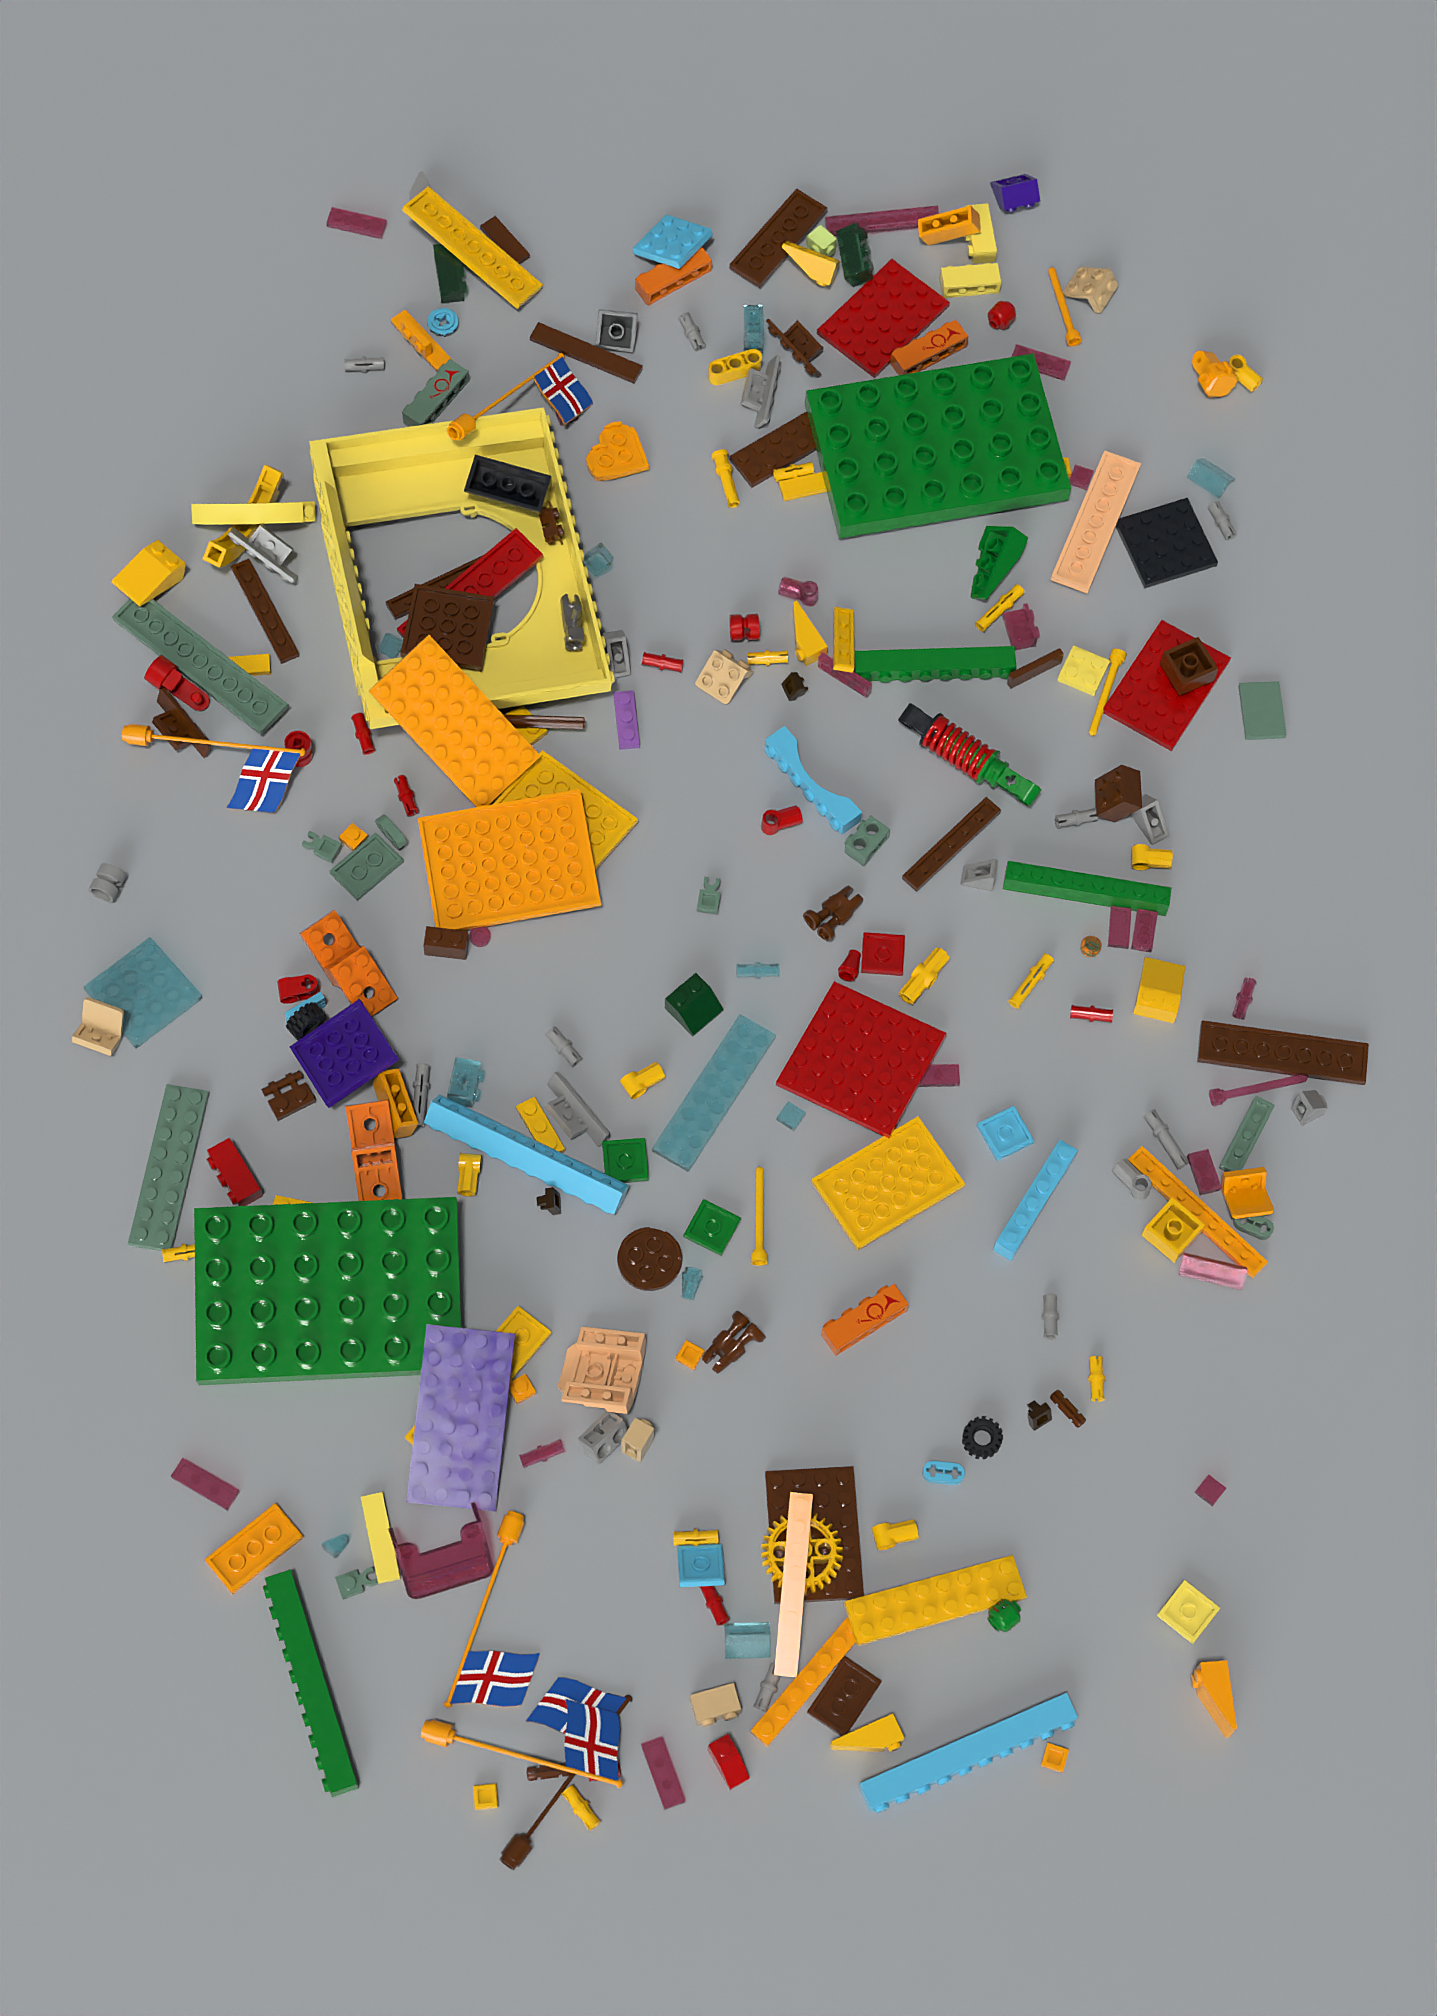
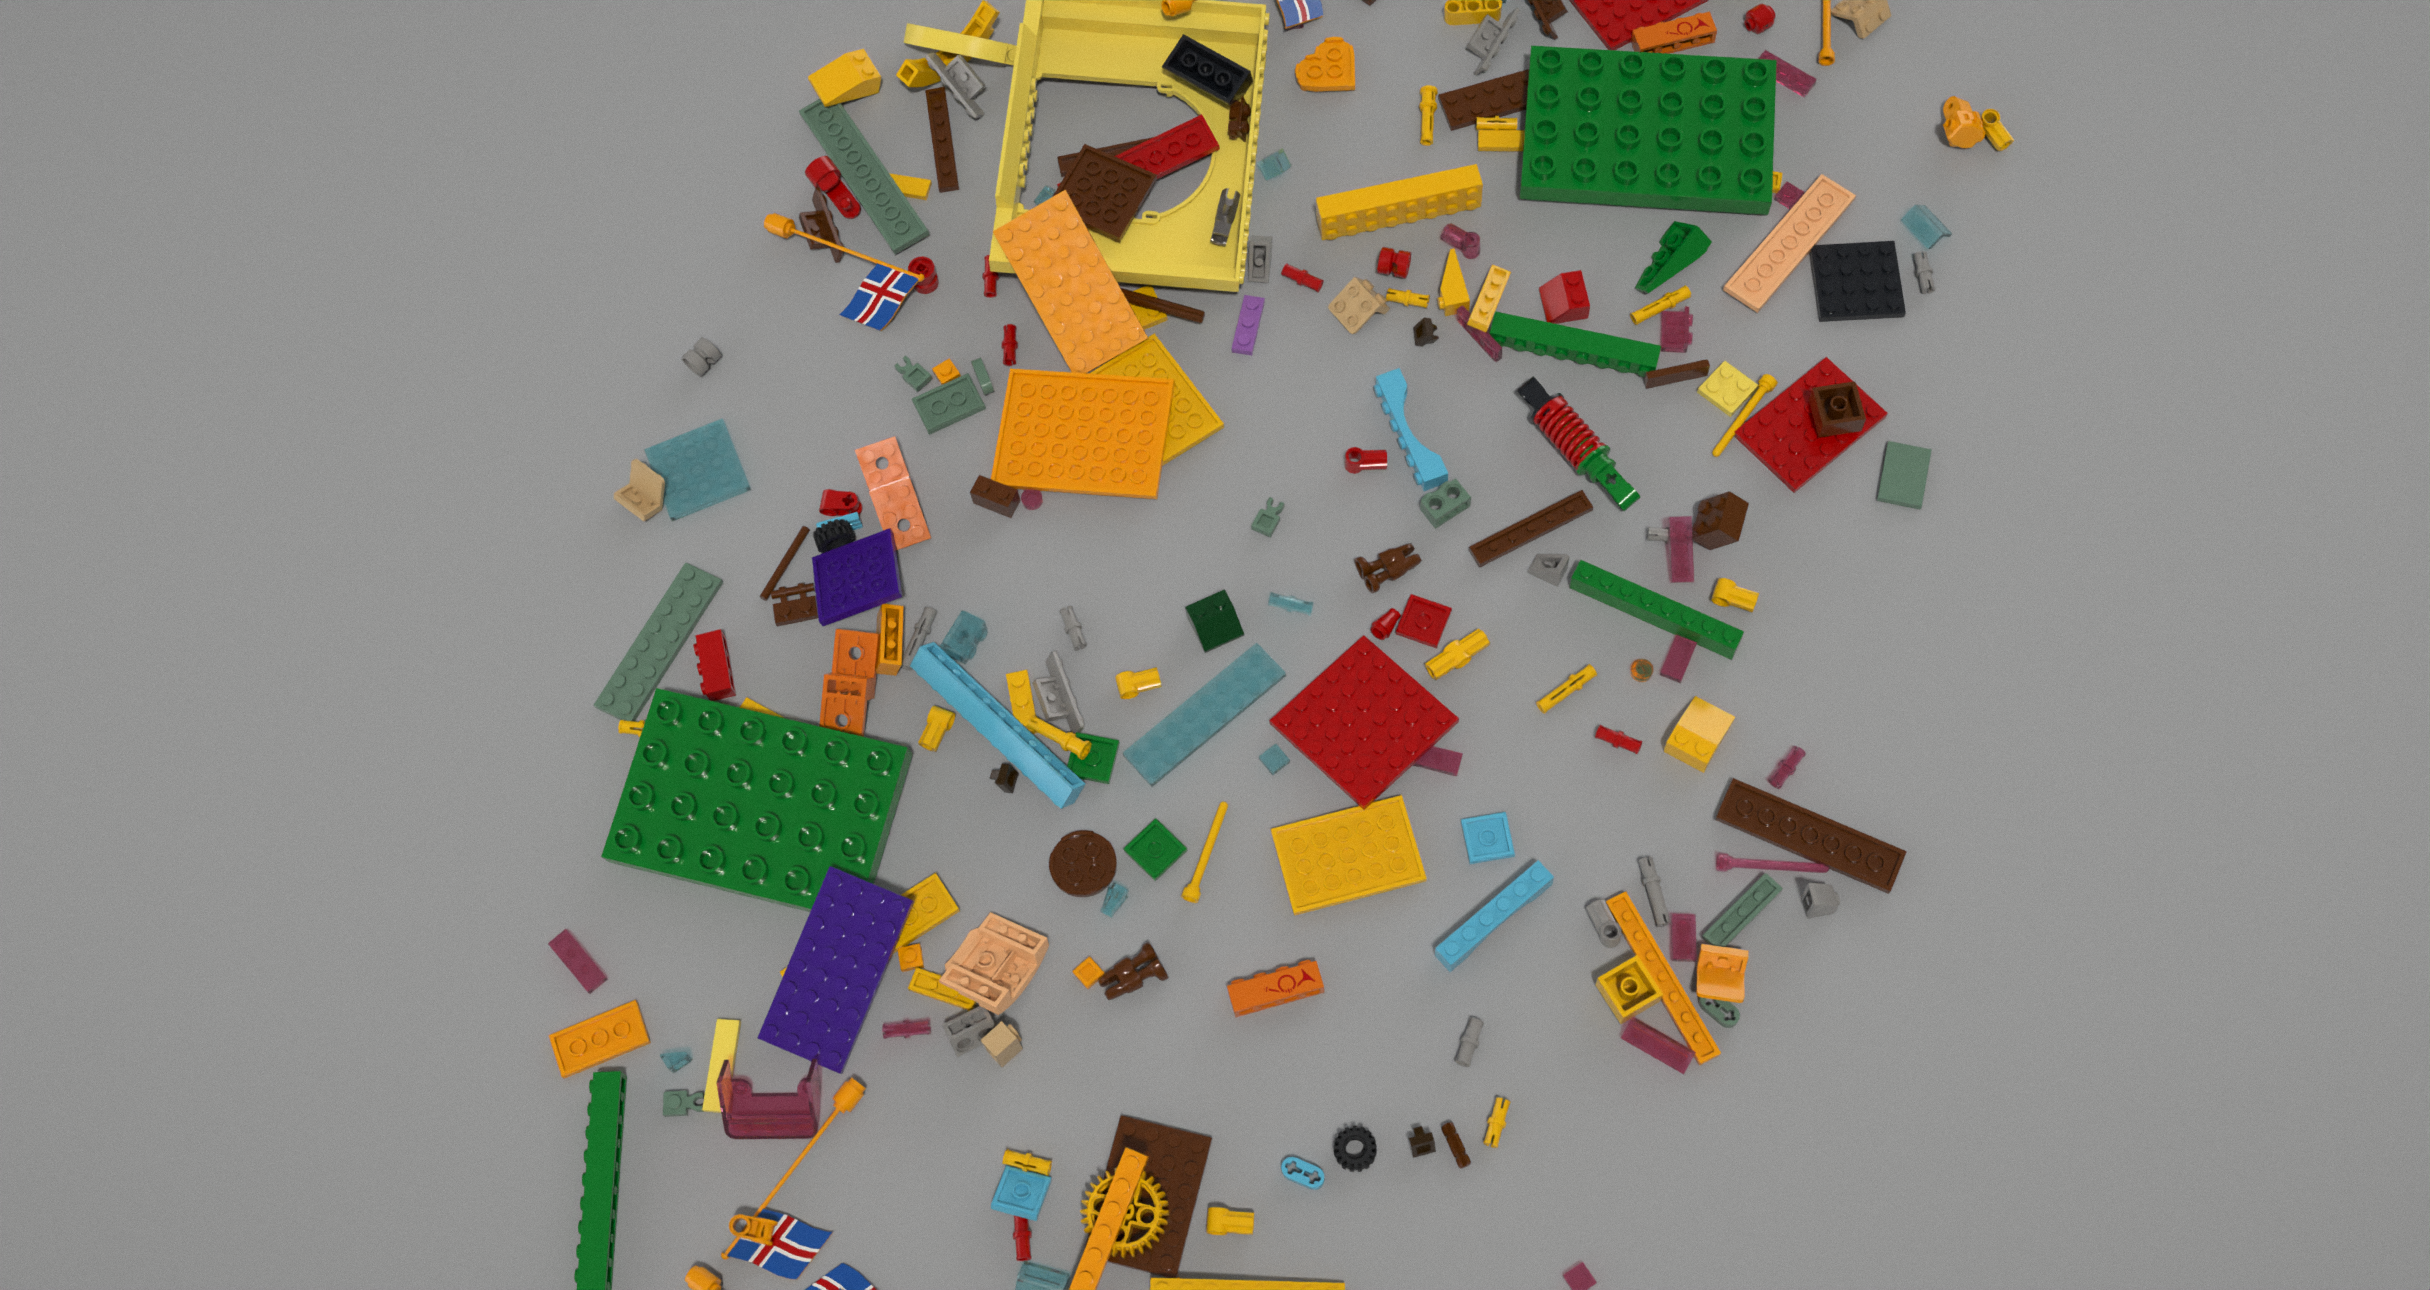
camera: 30 degrees right, 0 degrees up
clear pink plate [1131,909,1158,953] -> none
light grey slope [1132,794,1169,844] -> none
none -> light orange piece [729,1214,778,1246]
none -> reddish brown bar [759,526,810,601]
none -> yellow tile [908,967,976,1011]
none -> yellow pin [1027,715,1092,760]
none -> yellow brick [1316,164,1483,240]
none -> red slope [1539,270,1590,324]
none -> clear pink plate [1668,516,1694,583]

